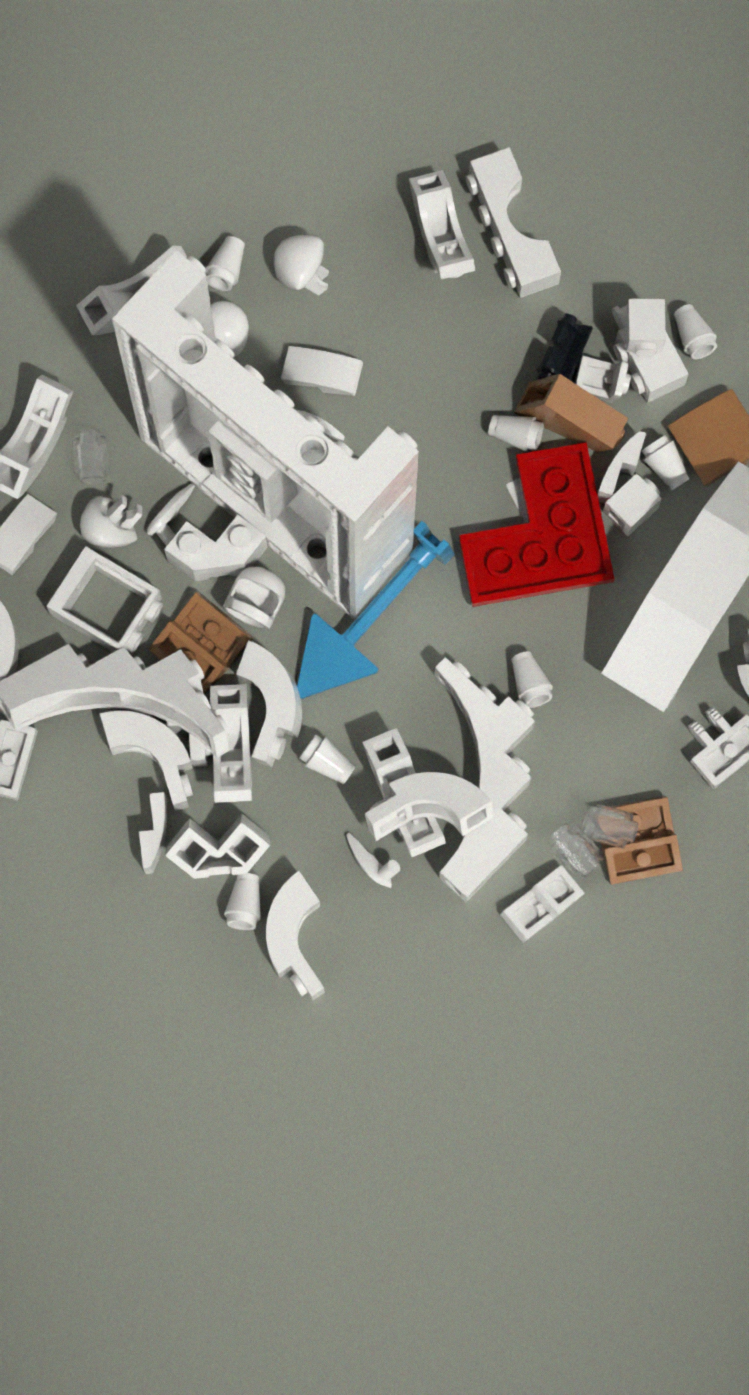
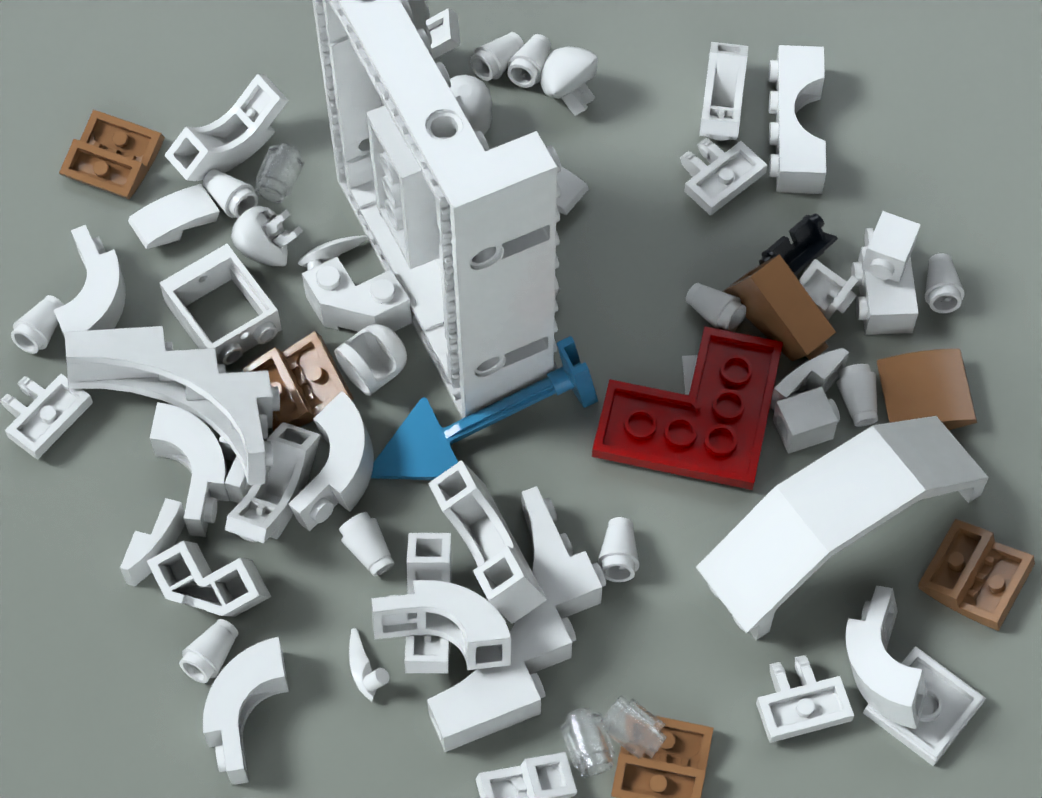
camera: 25 degrees right, 15 degrees down
none -> white cone [203,169,258,219]
none -> white arch [428,460,547,624]
none -> white cone [507,34,551,88]
none -> white hinge [680,138,767,216]

